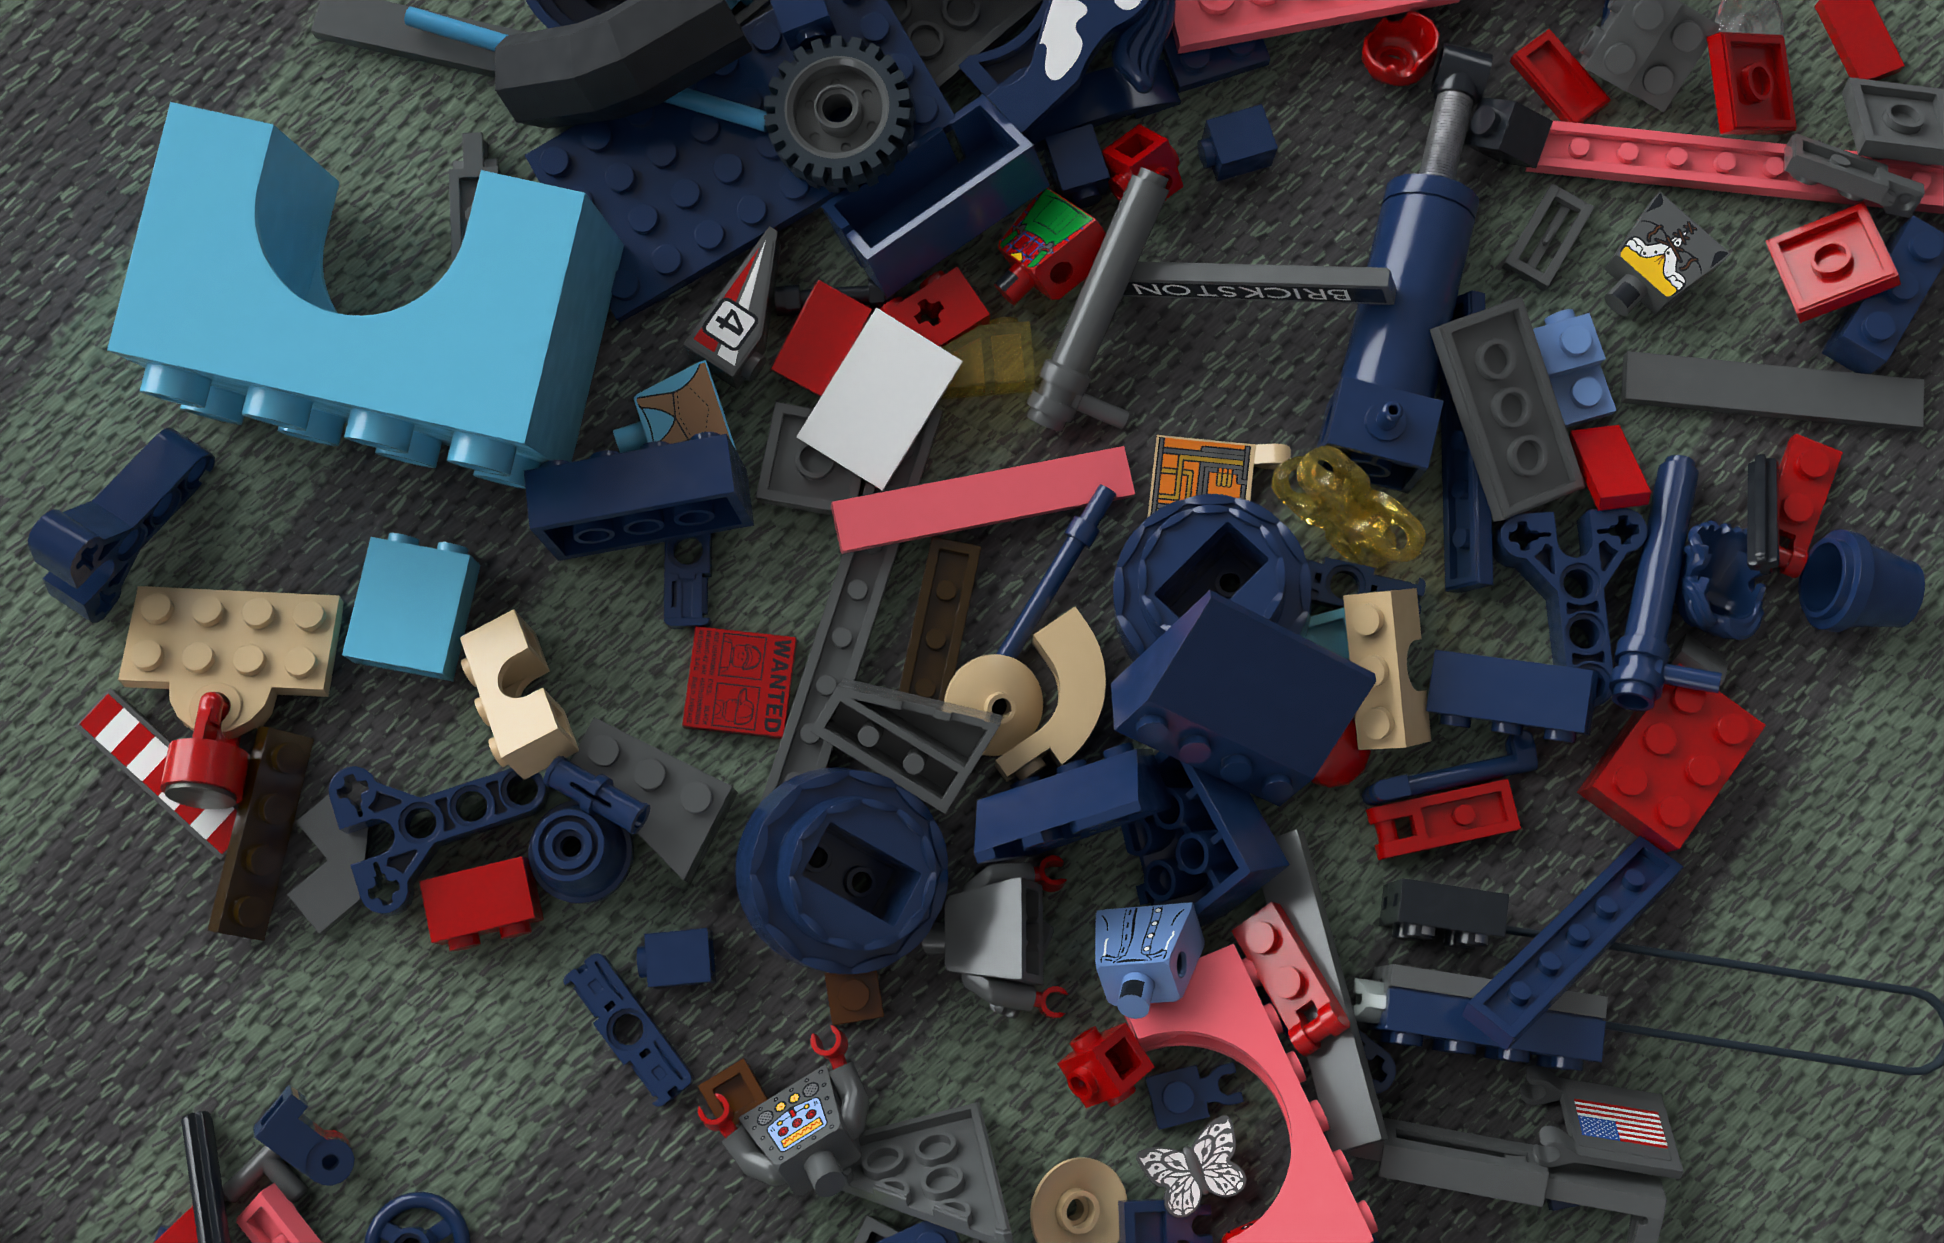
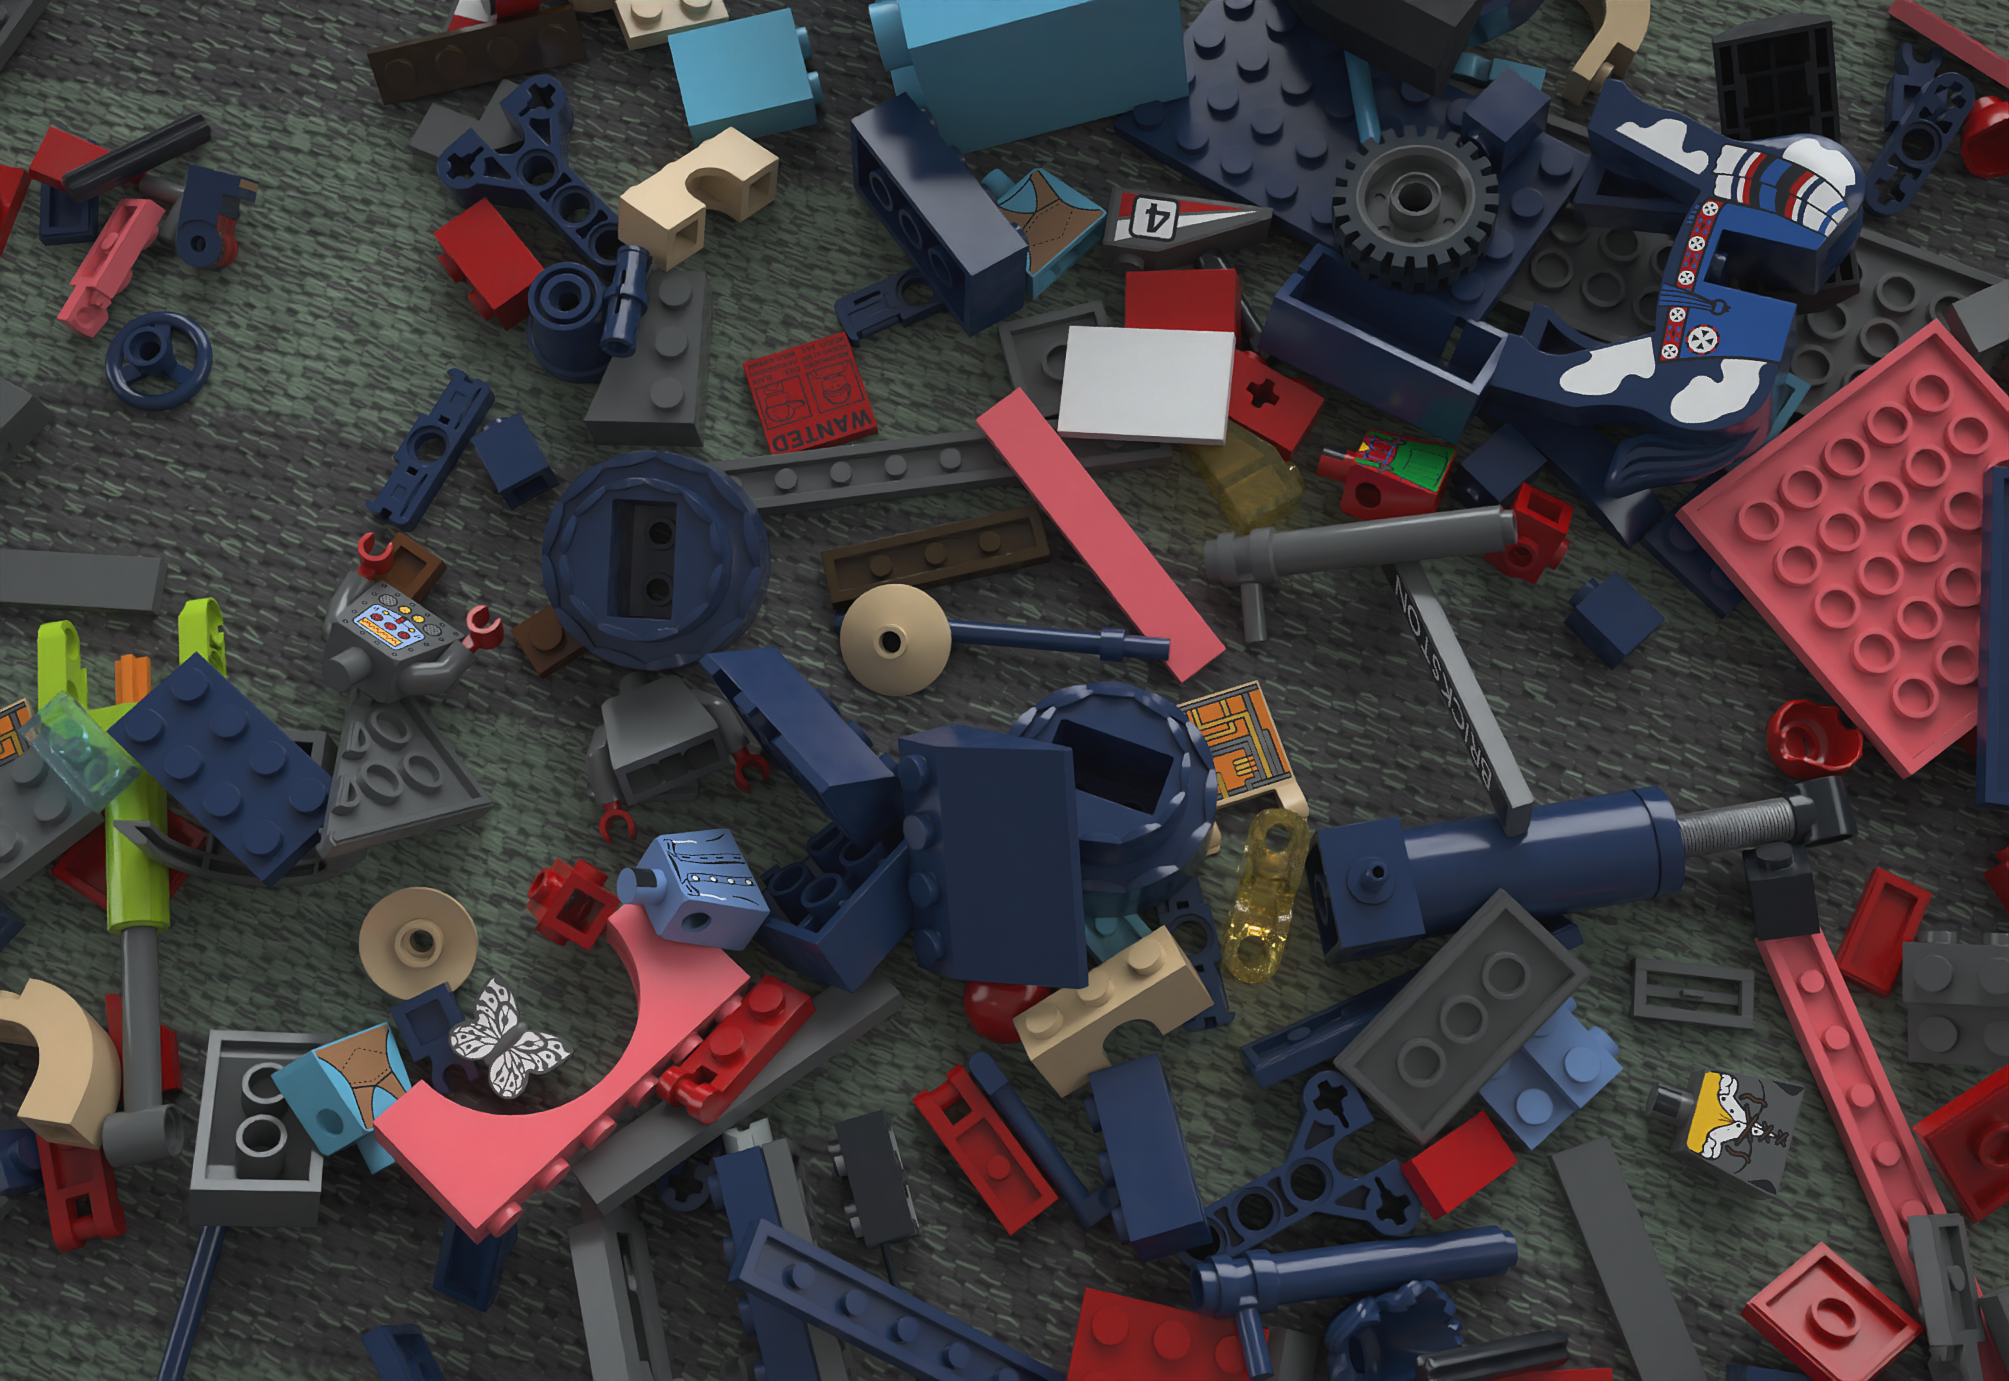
camera: 70 degrees right, 5 degrees down
dark grey wedge [810,678,1003,814] -> none
tan arch [995,606,1106,782] -> none
dark blue plate [1145,1062,1244,1130] -> none

